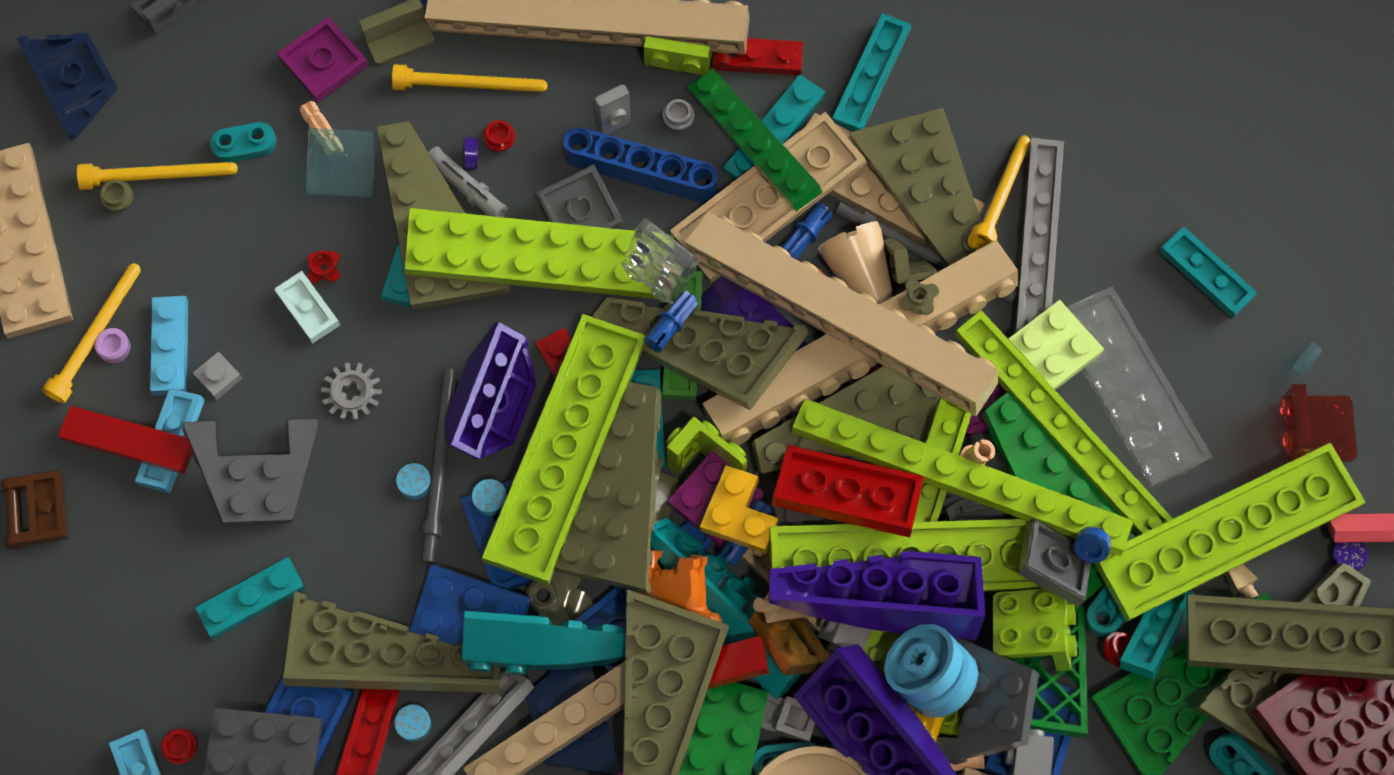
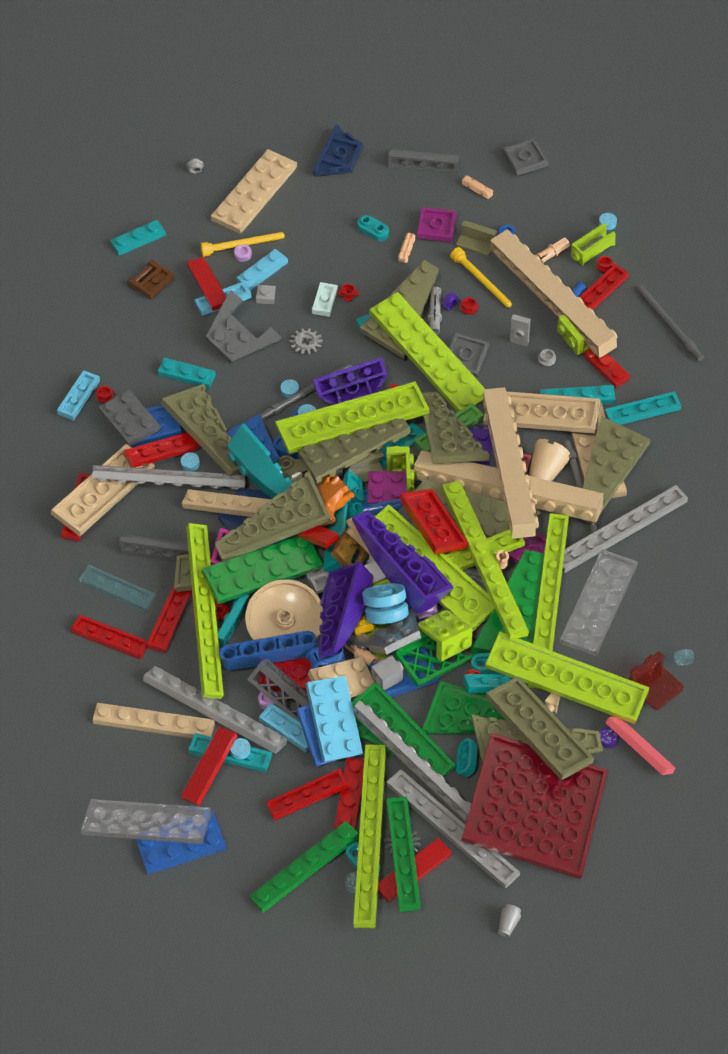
camera: 50 degrees right, 15 degrees down
yellow piece [77,162,238,190] -> none
olive plate [100,180,134,212] -> none
clear light blue plate [306,128,376,198] -> none
blue beam [563,127,718,203] -> none
clear plate [622,218,699,305] -> none
blue axle [643,291,698,353] -> none
green plate [687,68,823,212] -> none
yellow plate [700,465,779,554] -> none
blue axle [781,203,833,259] -> none
olive panel [883,238,937,284] -> none
olive plate [901,279,939,315] -> none
yellow piece [968,135,1030,251] -> none
yellowish green plate [1008,300,1104,390] -> none
dark grey plate [1018,518,1090,607] -> none
blue tile [1074,527,1111,563] -> none
teal plate [1159,226,1257,319] -> none

